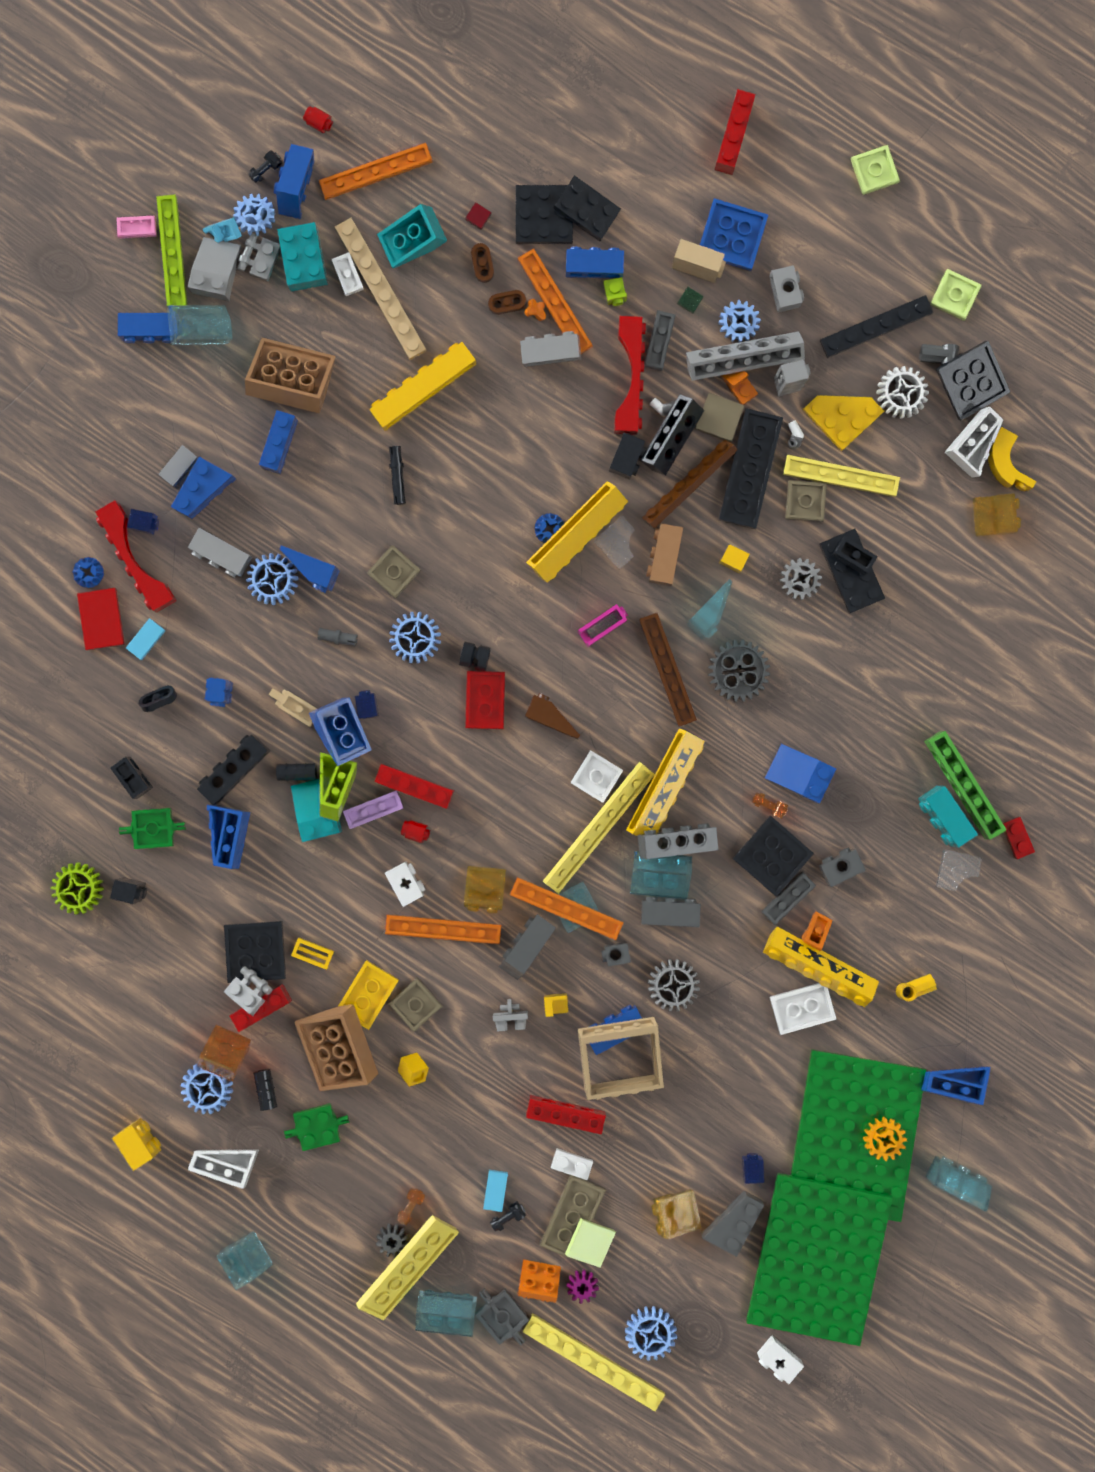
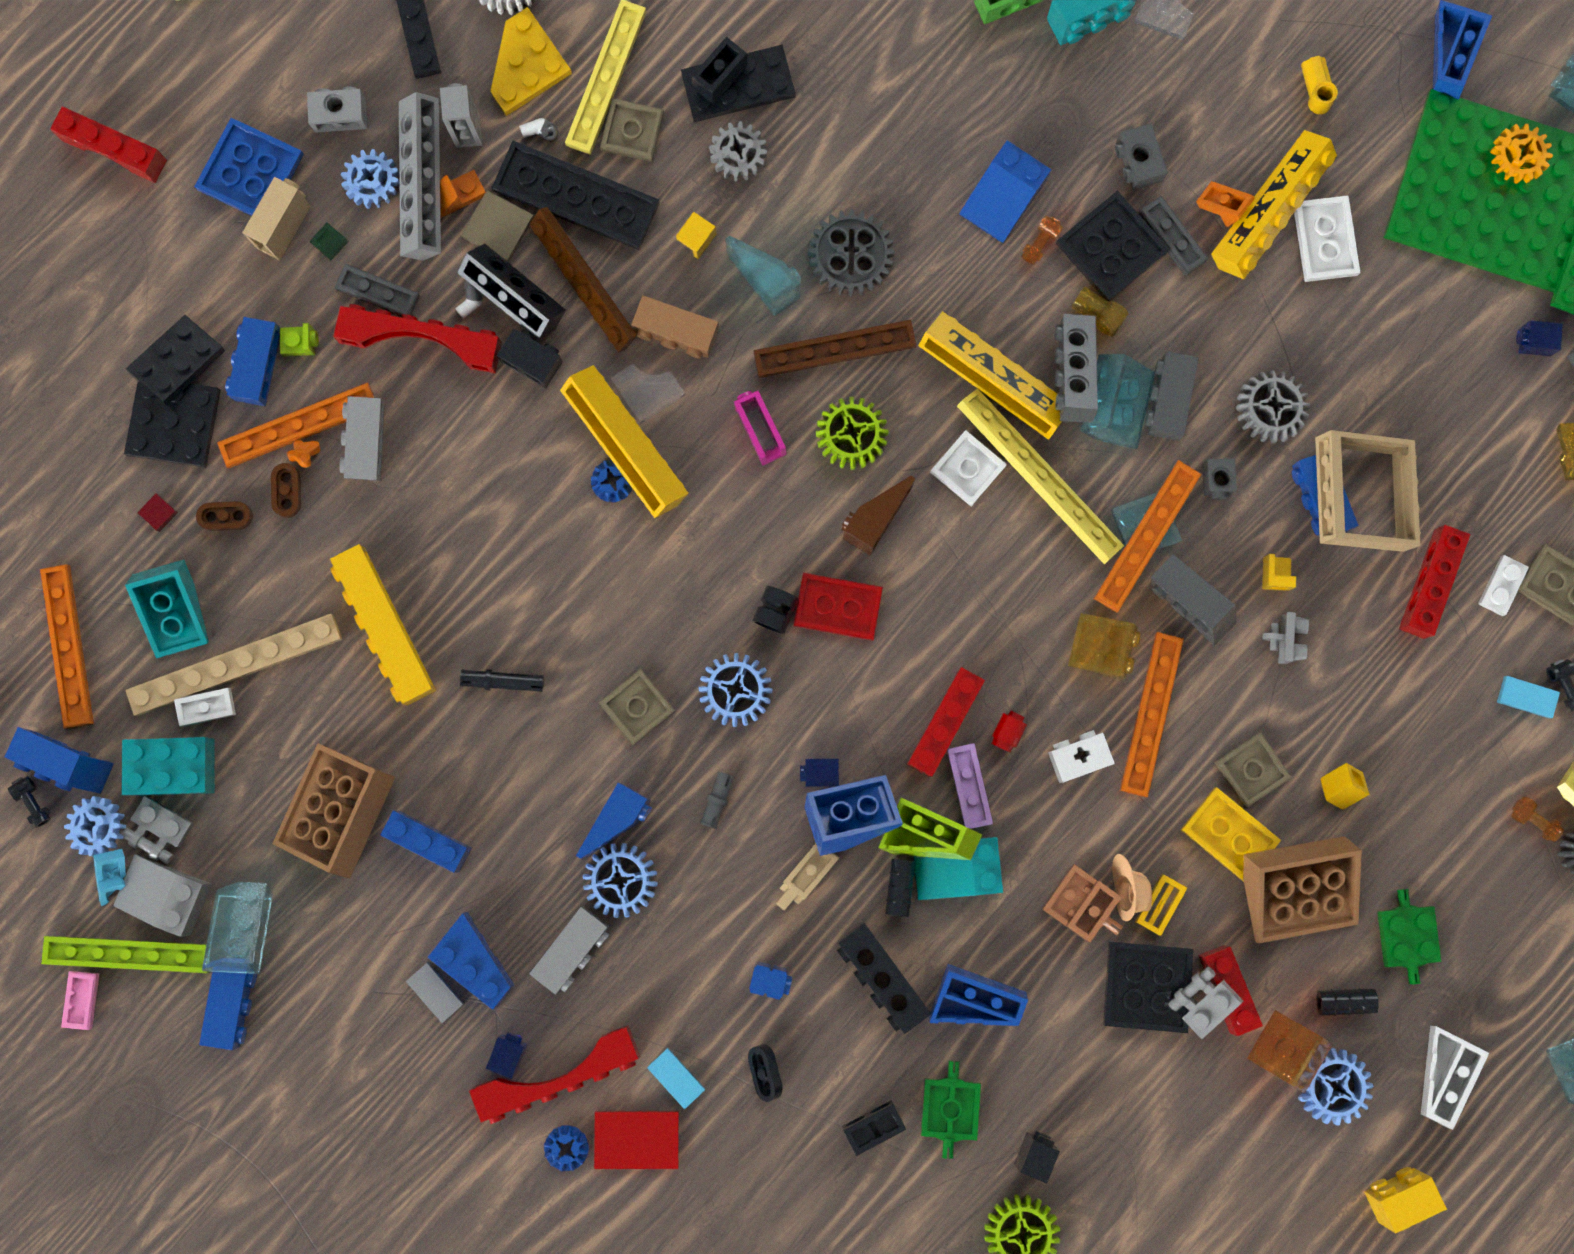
camera: 80 degrees left, 5 degrees down
none -> lime gear [816,397,889,470]
none -> nougat plate [1042,864,1123,943]
none -> clear yellow piece [1071,287,1129,337]
none -> light nougat piece [1112,854,1152,921]

